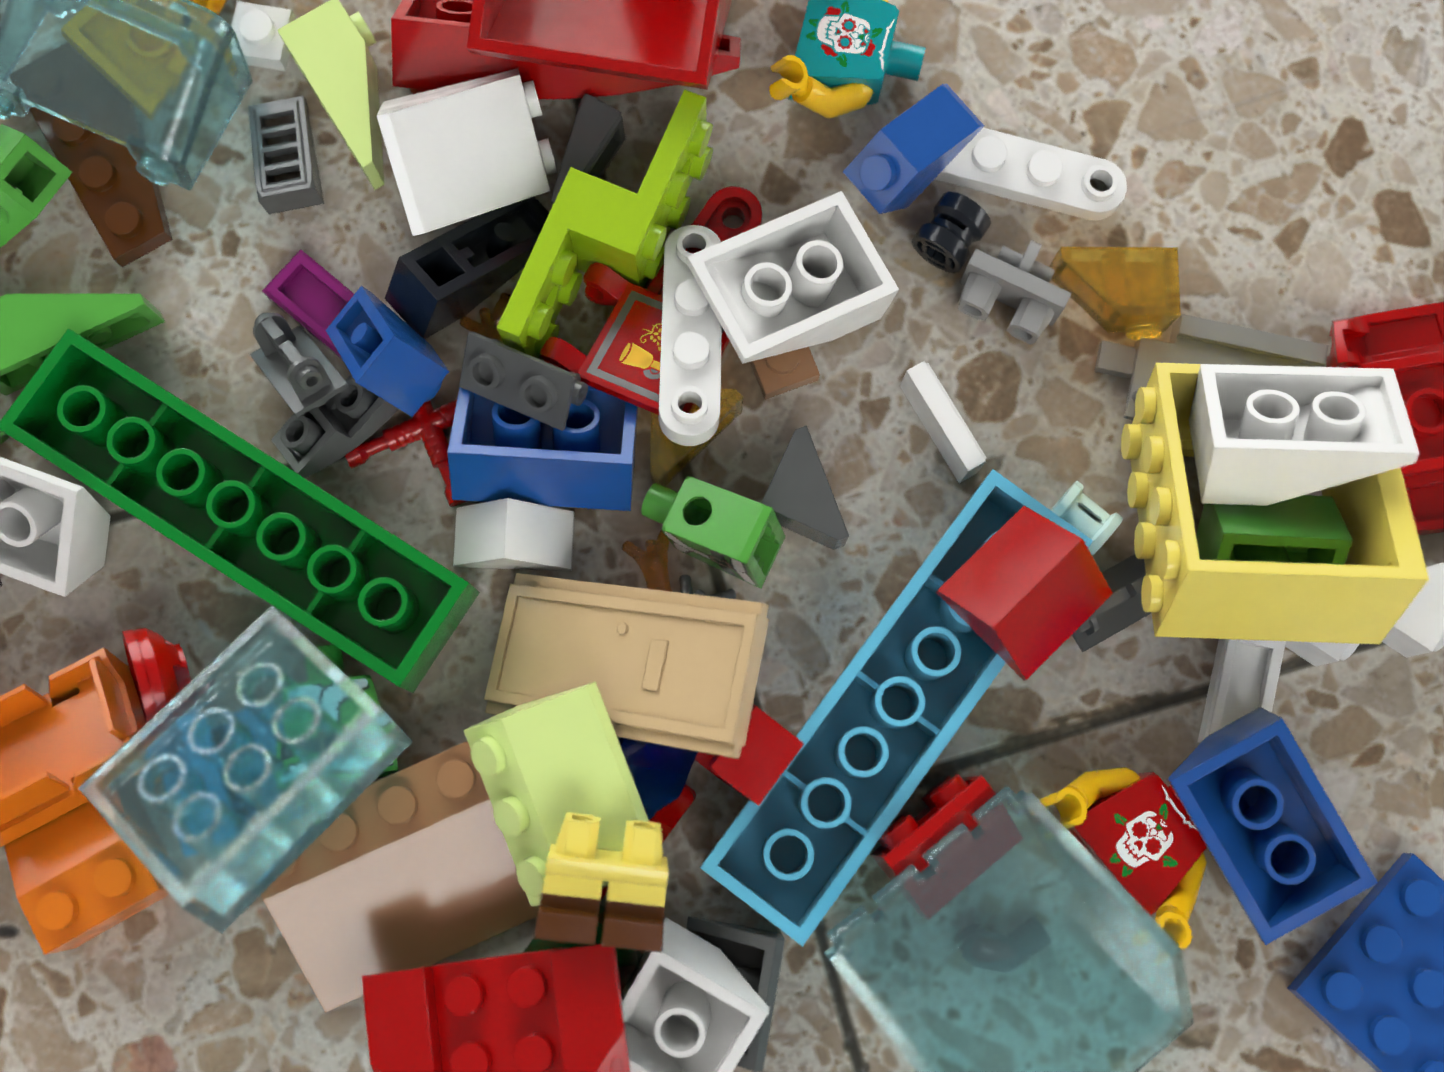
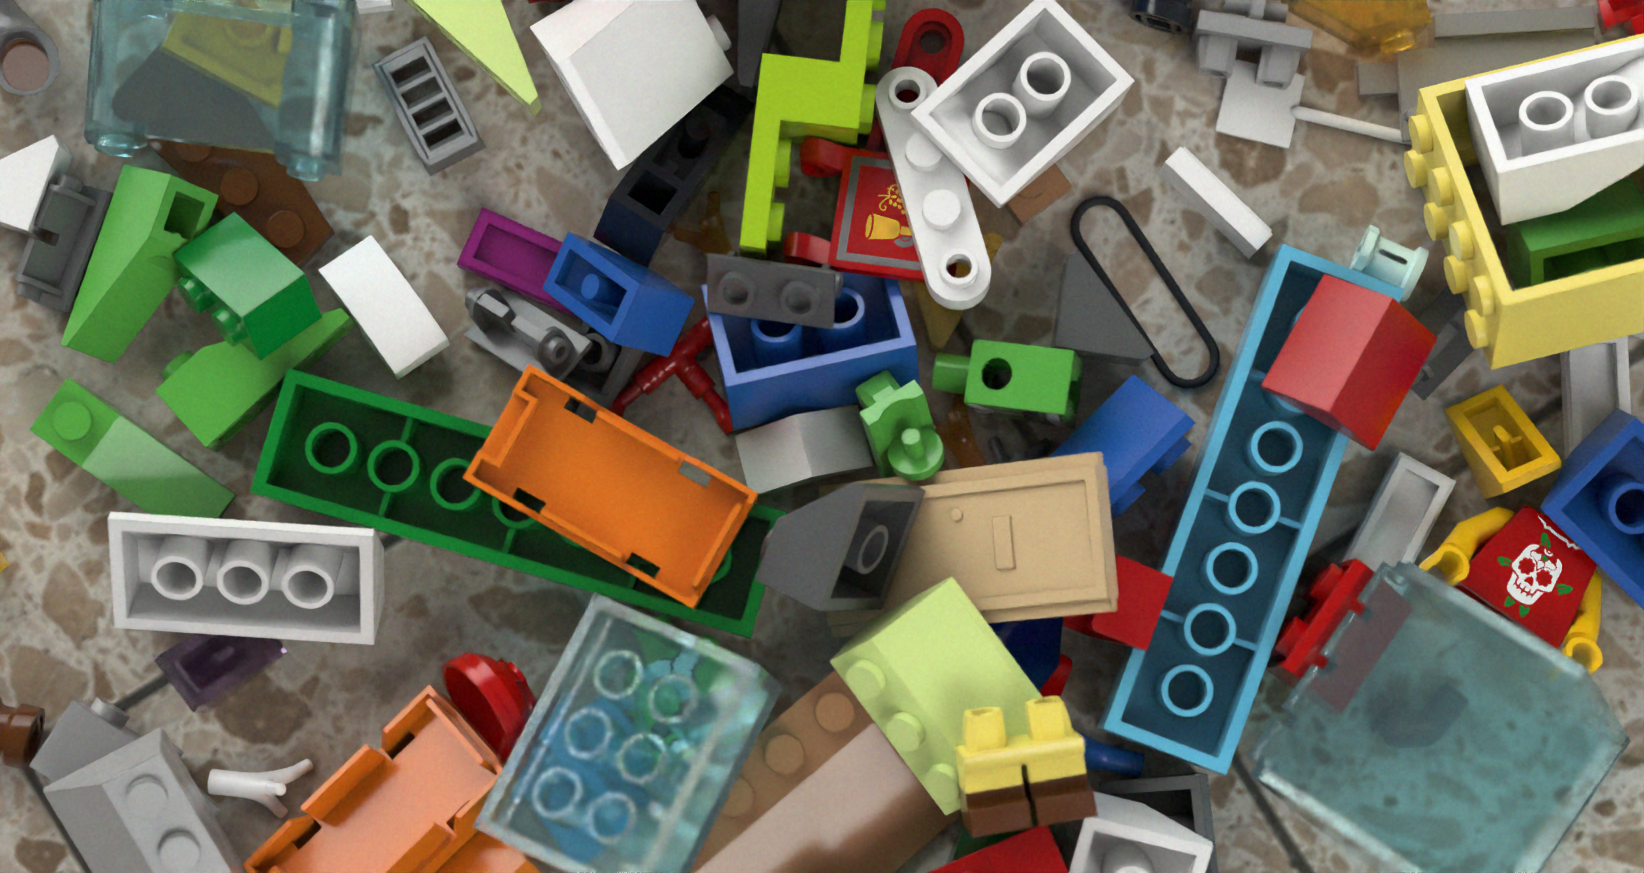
camera: 20 degrees left, 5 degrees up
none -> green brick [172,212,322,361]
none -> white slope [319,235,450,380]
none -> orange piece [463,364,759,610]
none -> dark grey slope [755,482,926,611]
none -> bright green hips [855,370,945,481]
none -> blue slope [1048,374,1195,520]
none -> black piece [1070,196,1219,389]
none -> blue bar [1071,726,1145,779]
none -> white piece [1215,59,1412,149]
none -> white tile [1339,452,1456,594]
none -> yellow slope [1445,384,1562,500]

